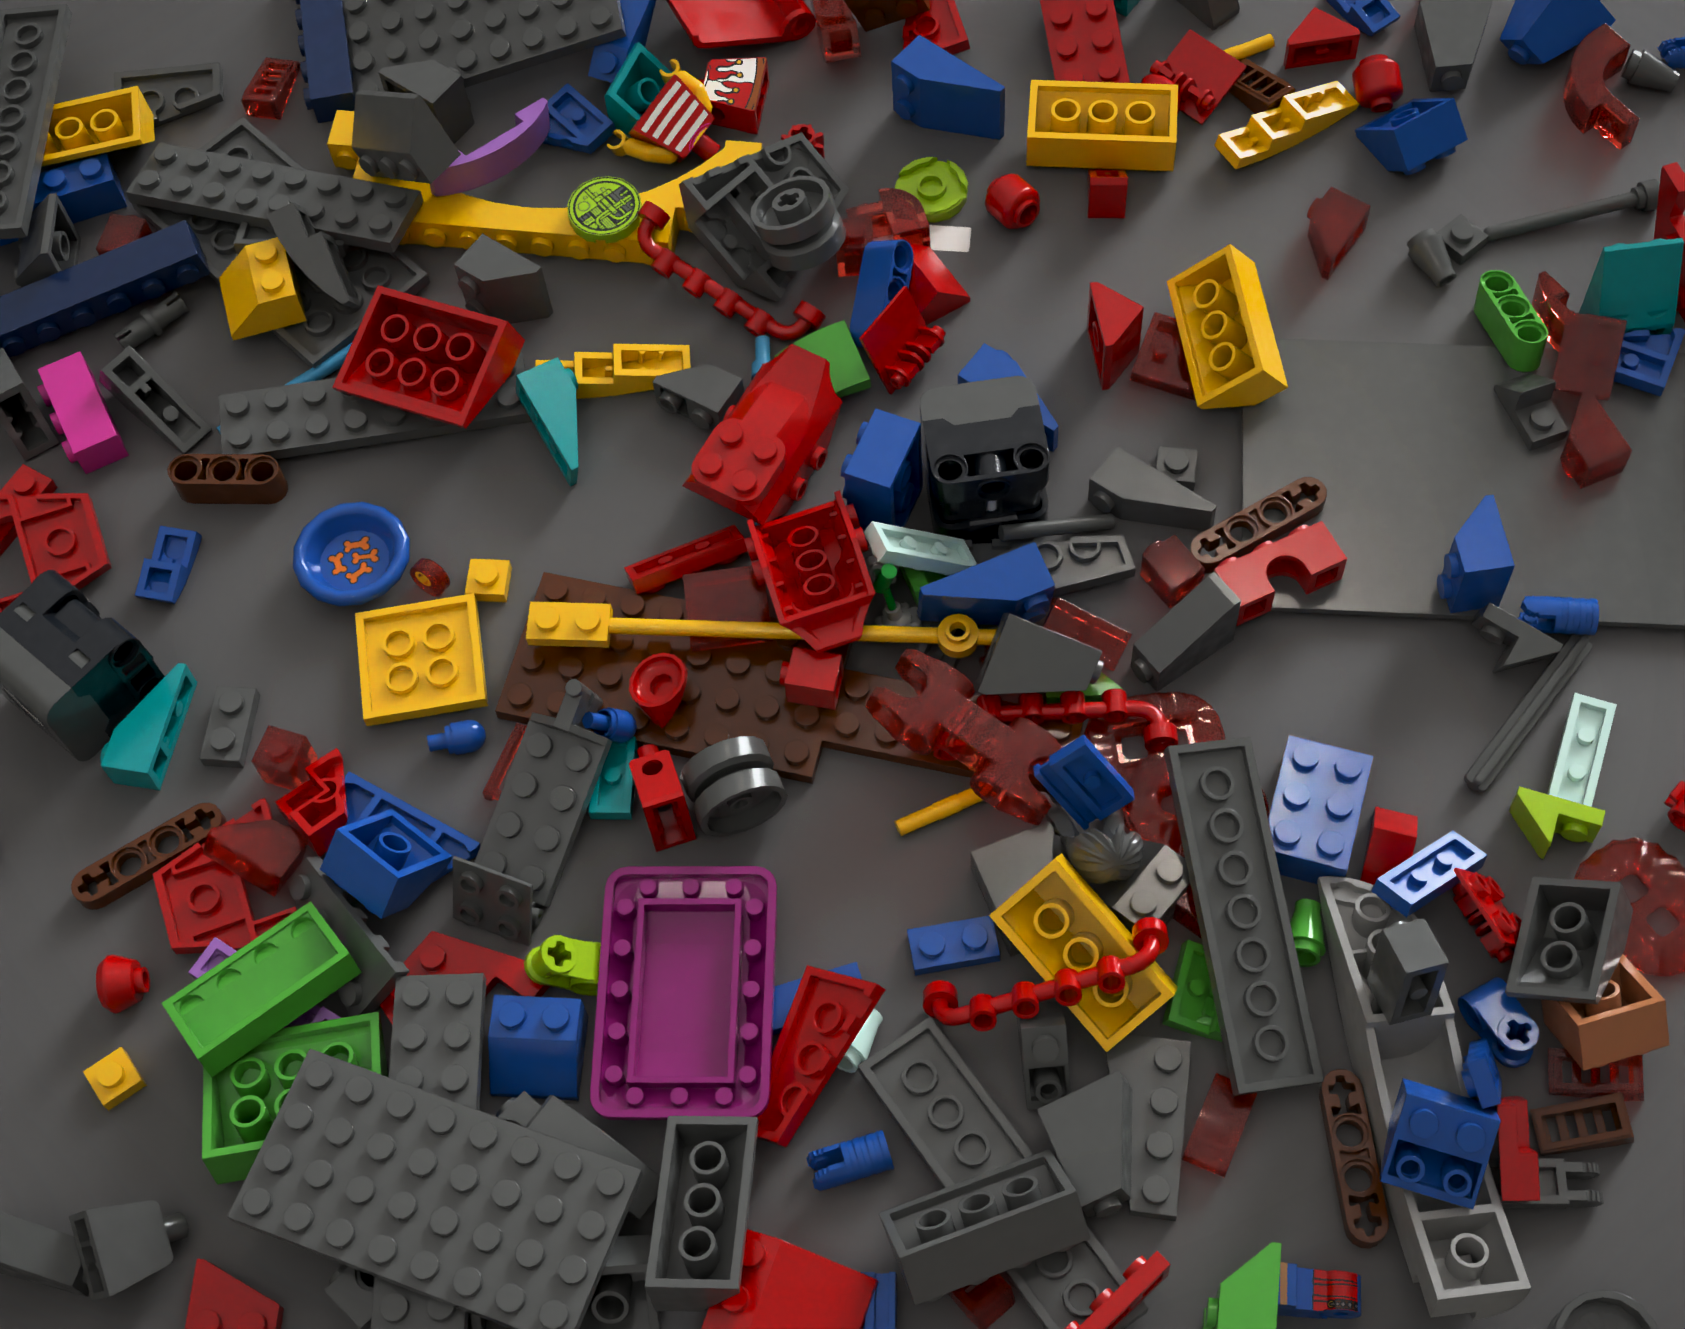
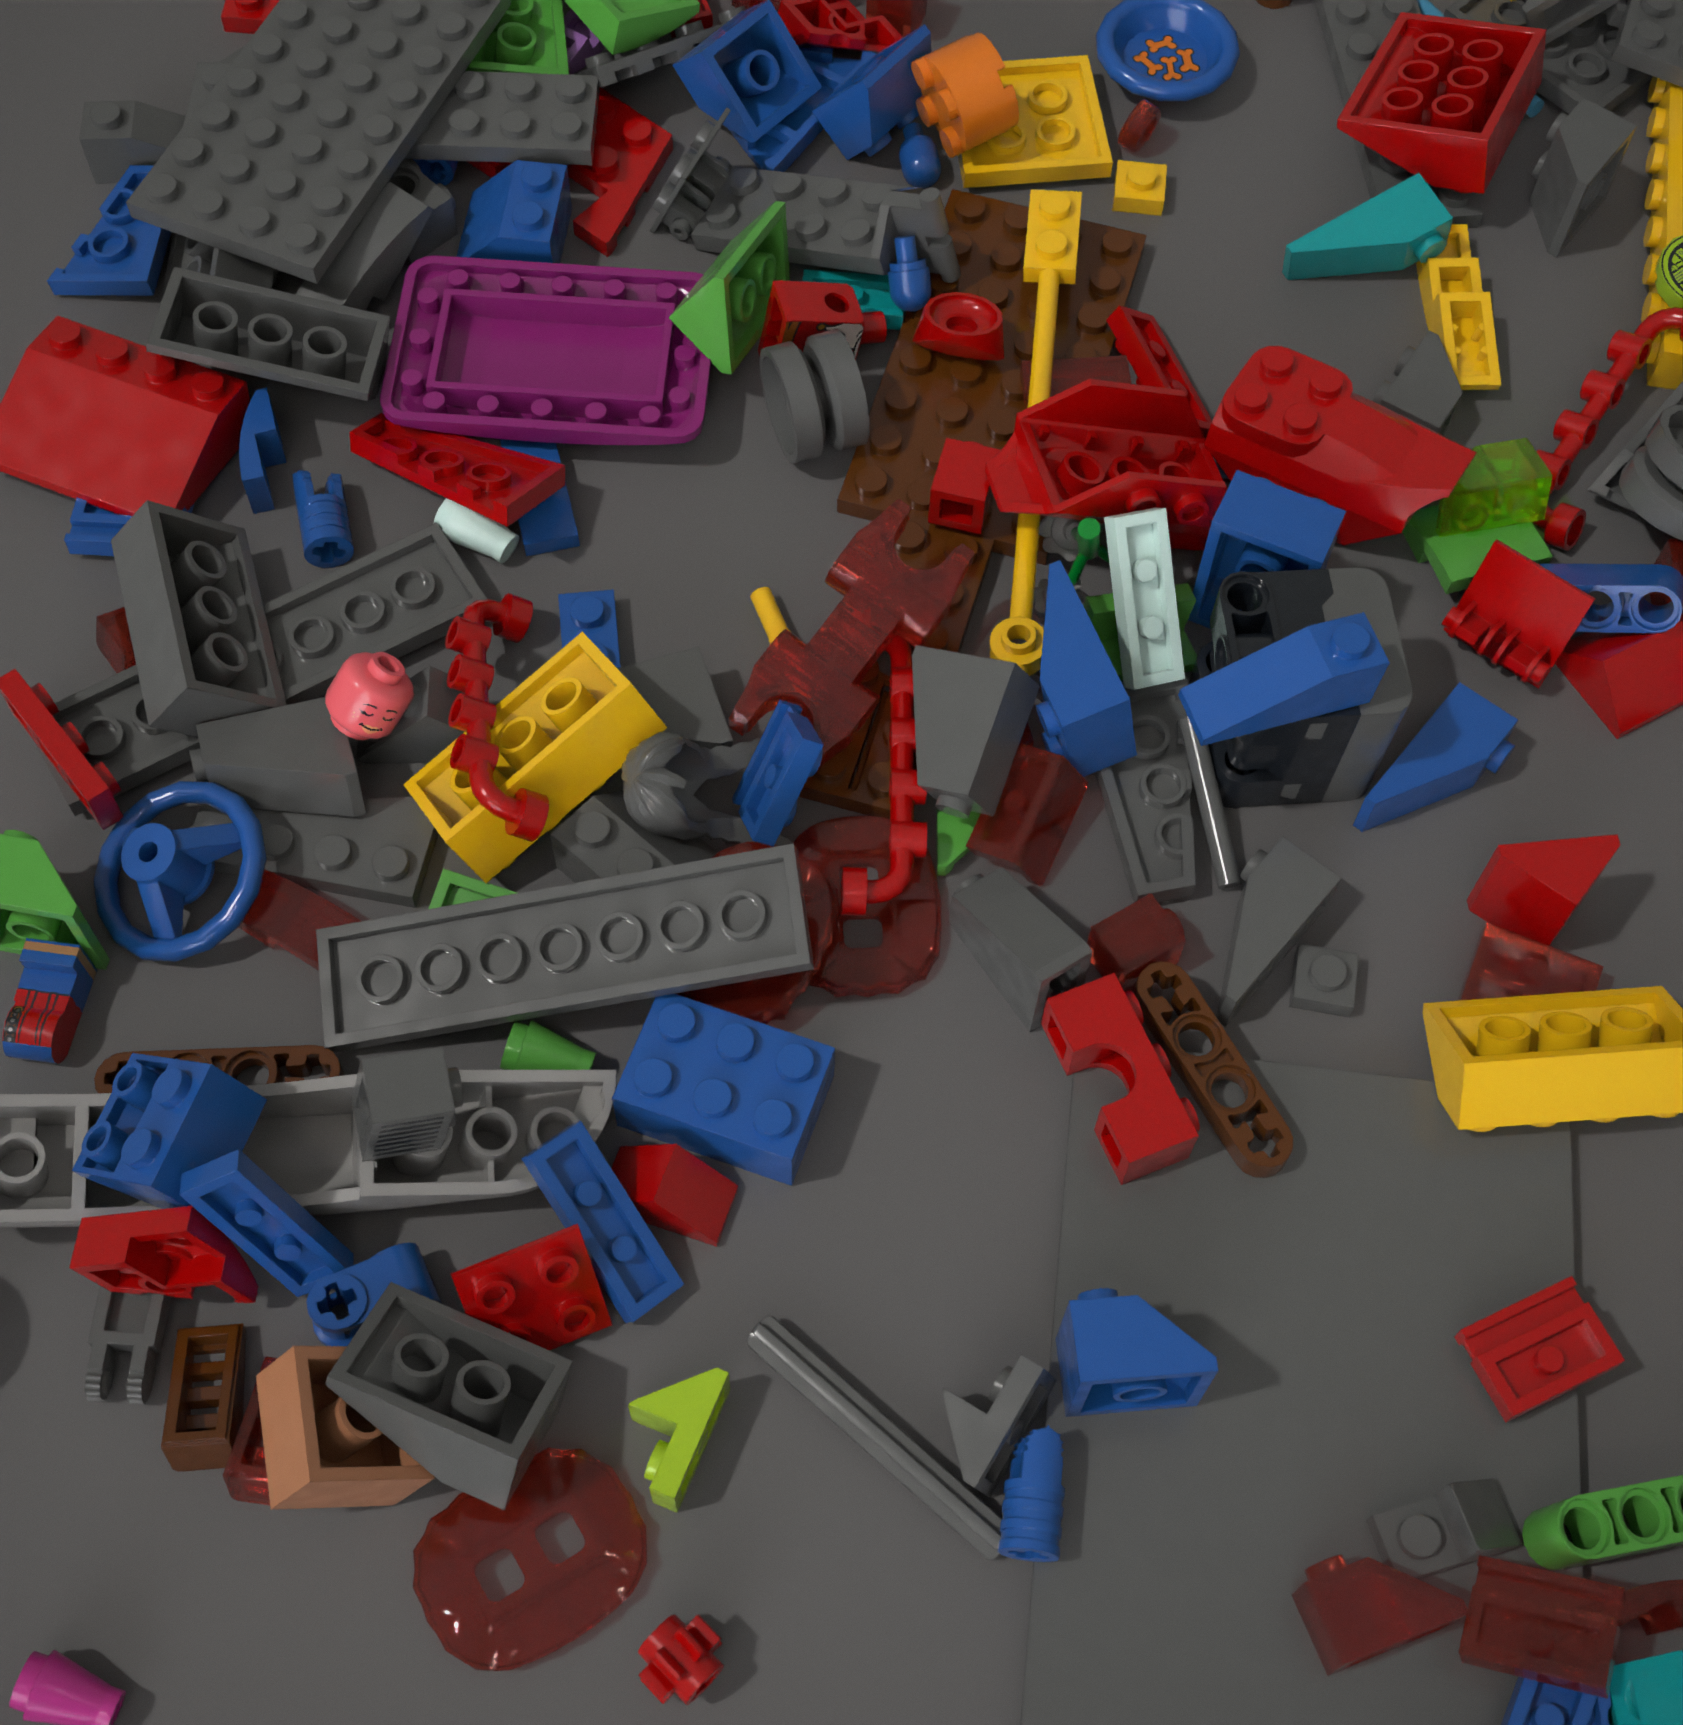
camera: 85 degrees right, 0 degrees up
lime piece [524,935,601,996] -> none
light aqua plate [1547,693,1617,807] -> none
none -> blue piece [93,781,267,962]
none -> blue slope [239,388,287,514]
none -> coral head [325,652,414,741]
none -> bright green slope [668,201,790,375]
none -> blue slope [812,24,932,160]
none -> orange brick [911,32,1019,158]
none -> blue slope [1178,612,1390,746]
none -> clear neon green slope [1435,437,1553,538]
none -> red plate [1454,1276,1625,1423]

